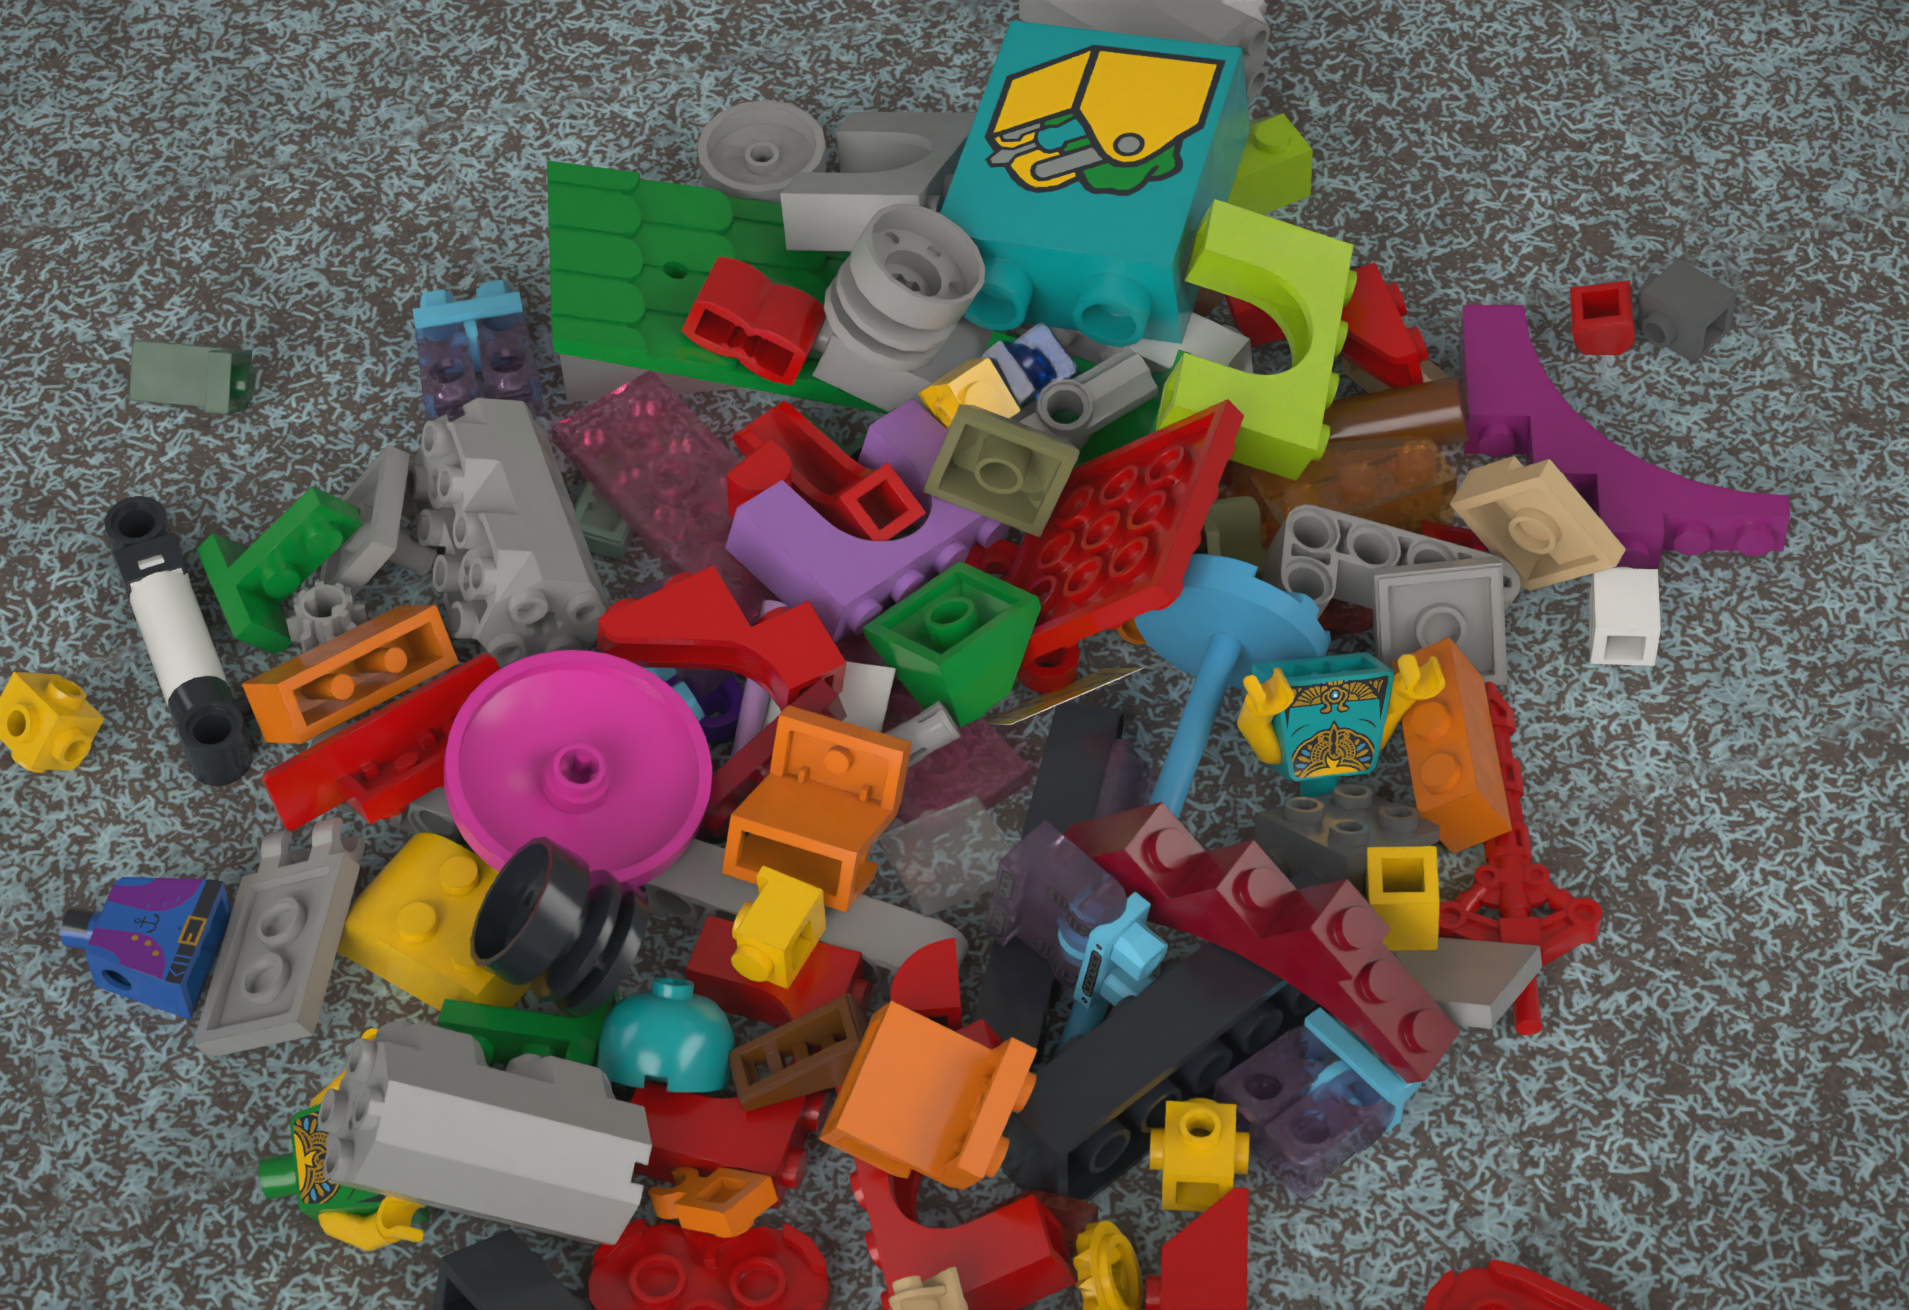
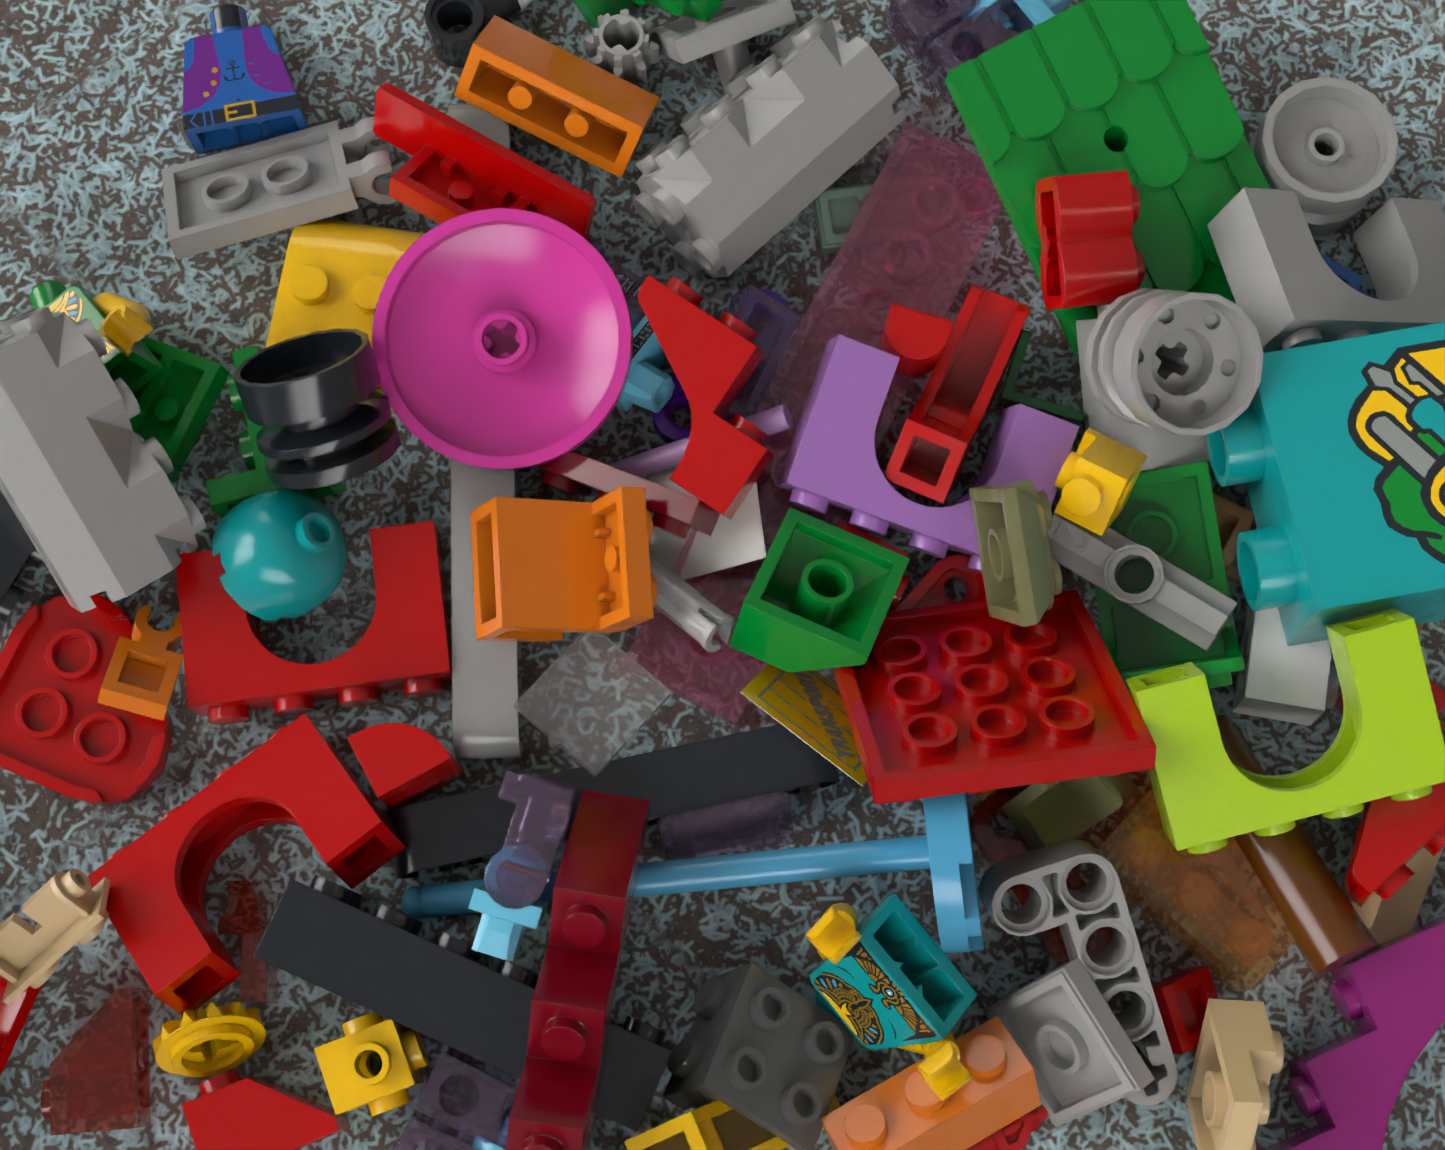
camera: 60 degrees right, 25 degrees up
reddish brown slope [728,993,870,1112] -> none
yellow brick [731,866,826,989] -> none
orange piece [819,1001,1037,1190] -> none
clear blue bracket [981,323,1078,406] -> none

